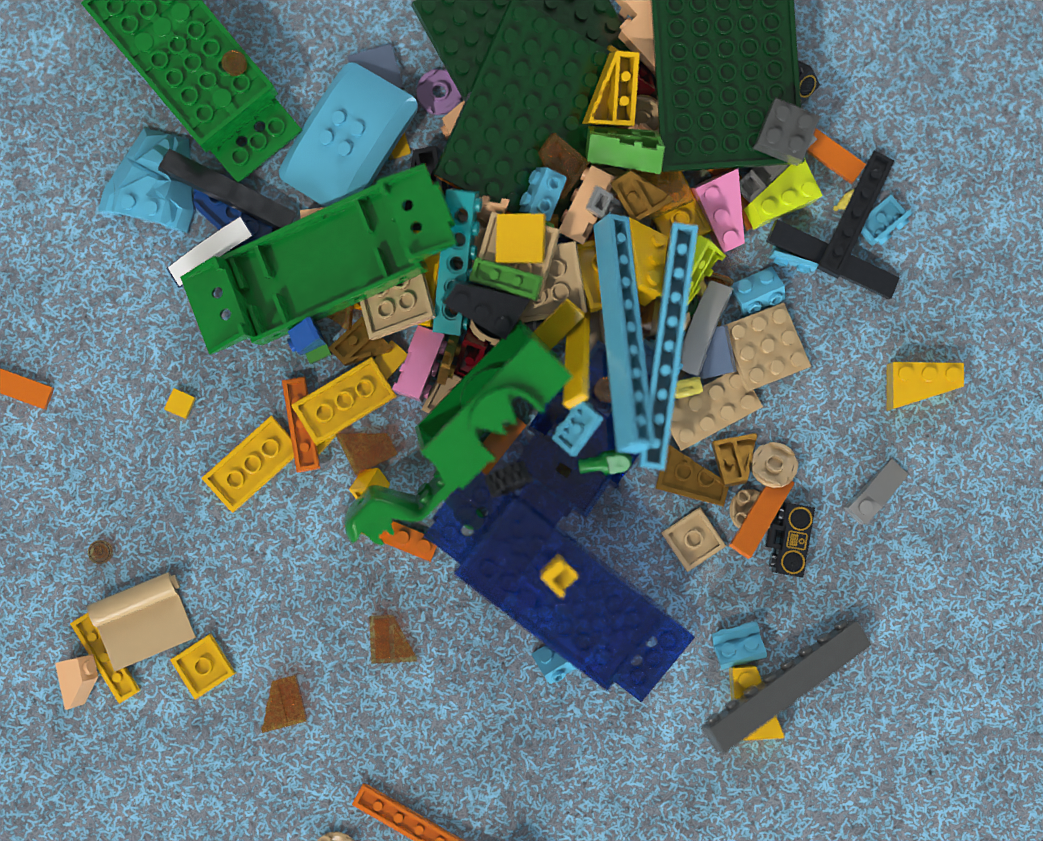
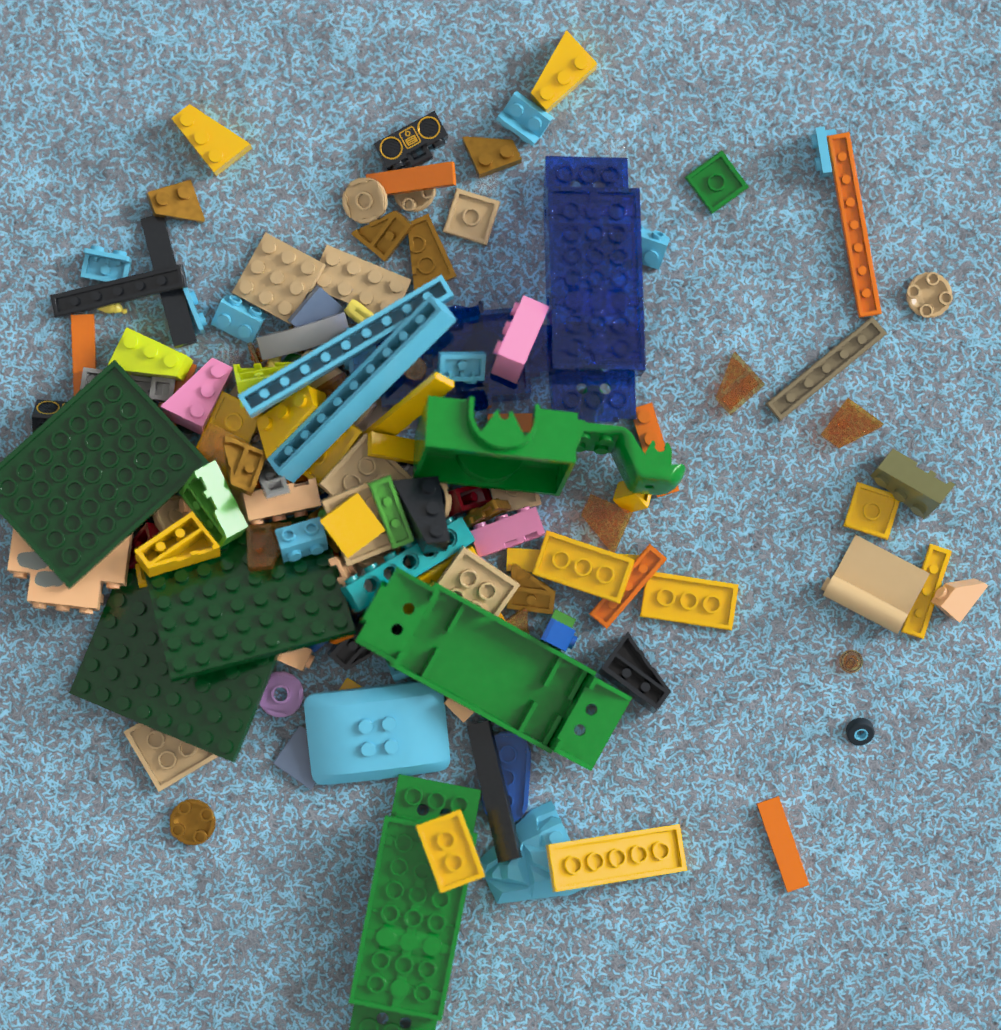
camera: 125 degrees left, 0 degrees up
yellow tile [164,388,196,419] -> none
white slope [166,216,255,288] -> none
clear orange tile [222,50,247,76] -> none
black tyre [484,461,532,498] -> none
yellow panel [540,555,578,598] -> none
green arm [579,449,632,475] -> none
dark grey brick [700,619,871,754] -> none
dark grey brick [753,98,820,166] -> none
light grey slope [843,458,909,524] -> none
none -> pearl gold wing [146,179,205,224]
none -> yellow plate [416,809,485,893]
none -> pearl gold wing [462,136,522,178]
none -> bright pink wedge [491,295,549,384]
none -> yellow plate [546,824,687,892]
none -> black wedge [597,632,671,714]
none -> green tile [685,150,749,215]
none -> dark tan tile [765,316,887,422]
none -> black wheel [846,718,875,746]
none -> olive wedge [870,449,955,519]

